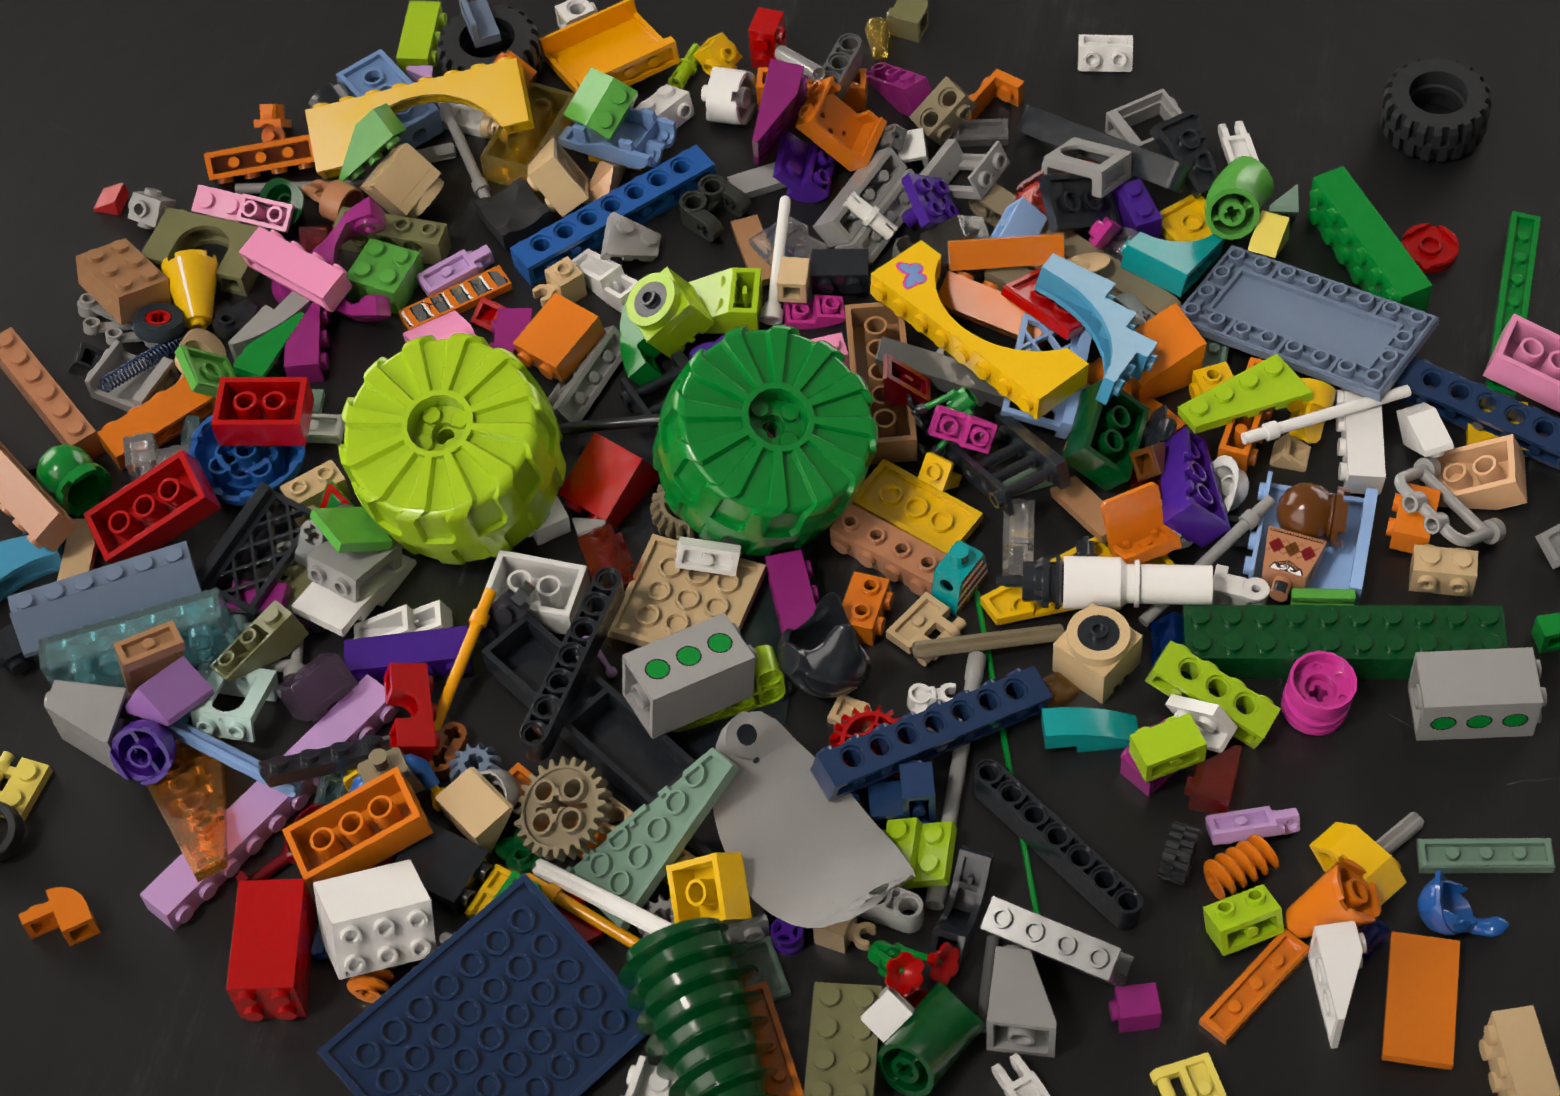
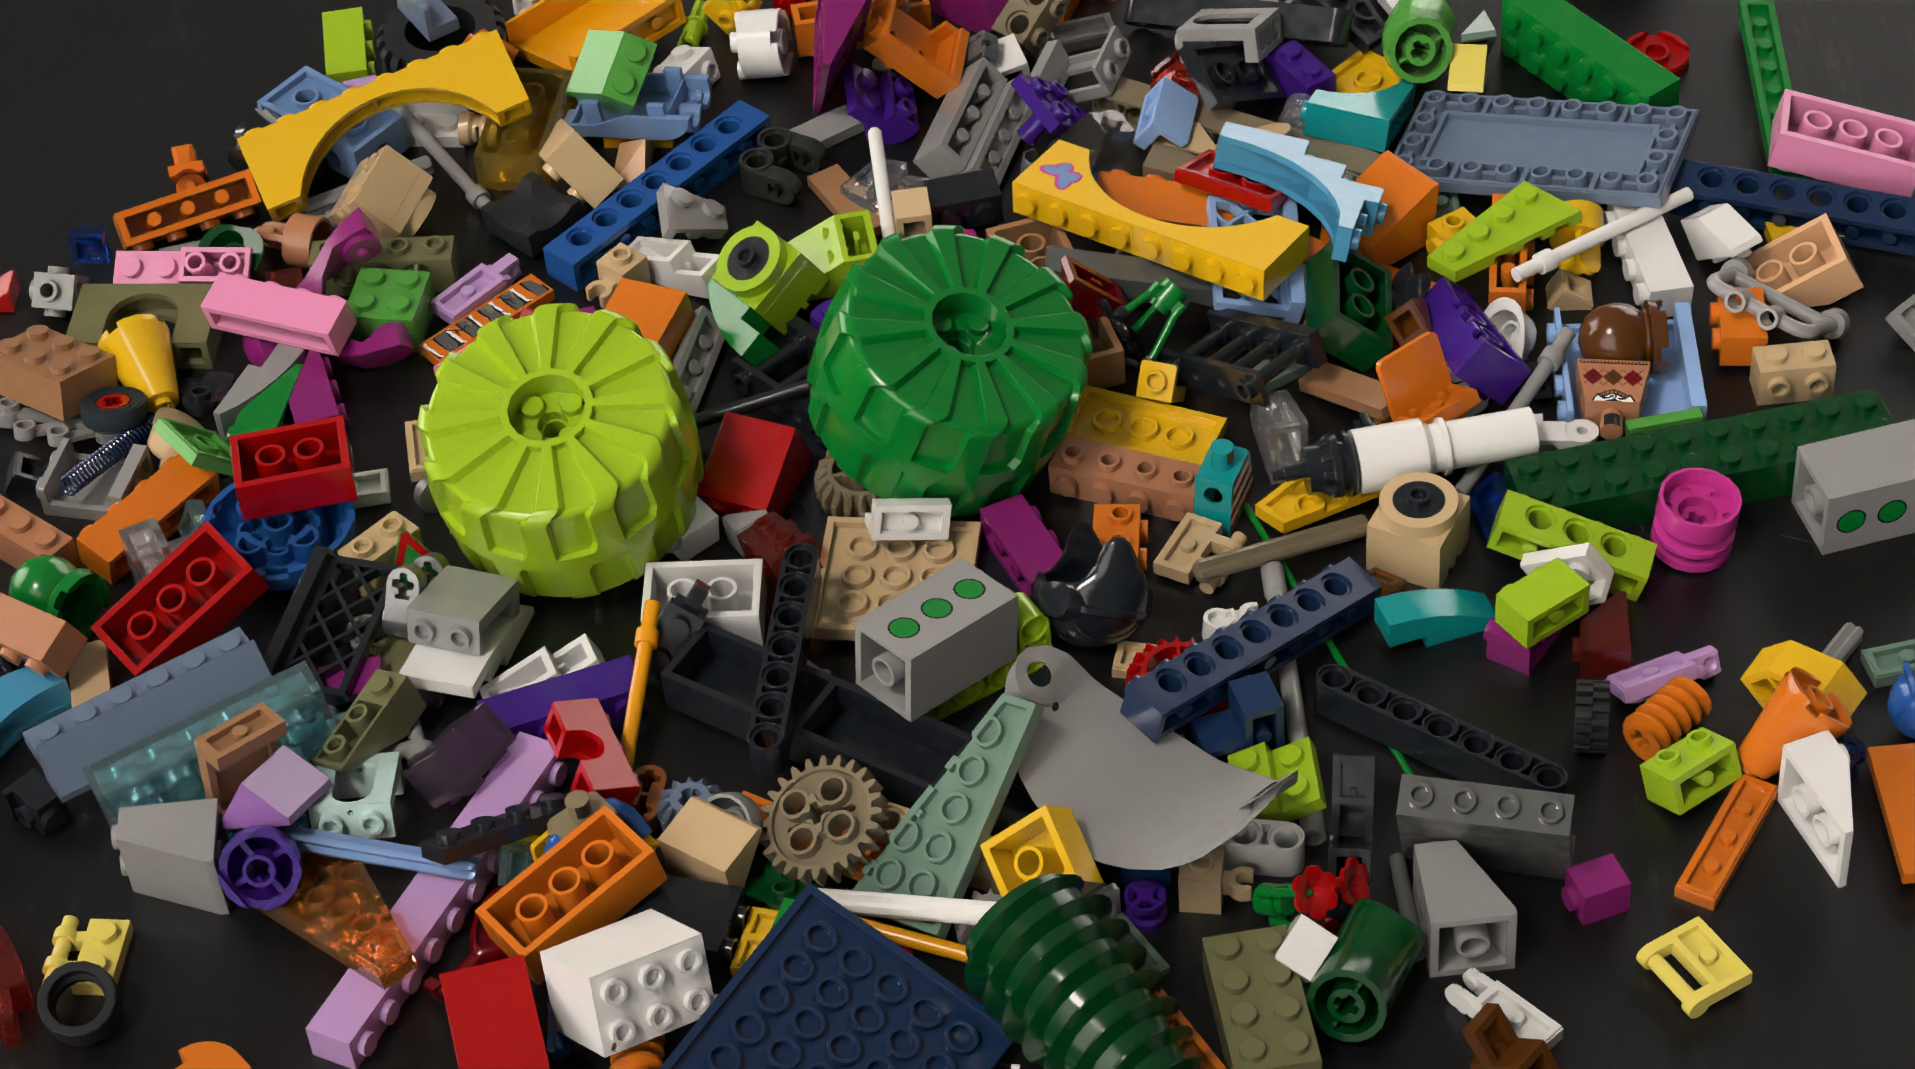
camera: 15 degrees left, 10 degrees down
bright green tile [310,507,393,553] -> none
bright green slope [339,103,407,182] -> none
white pin [843,191,898,241] -> none
dark pink slope [928,404,998,454] -> none
orange tile [948,233,1065,271] -> none
dark pink slope [1088,217,1122,250] -> none
none -> clear blue tile [67,224,112,264]

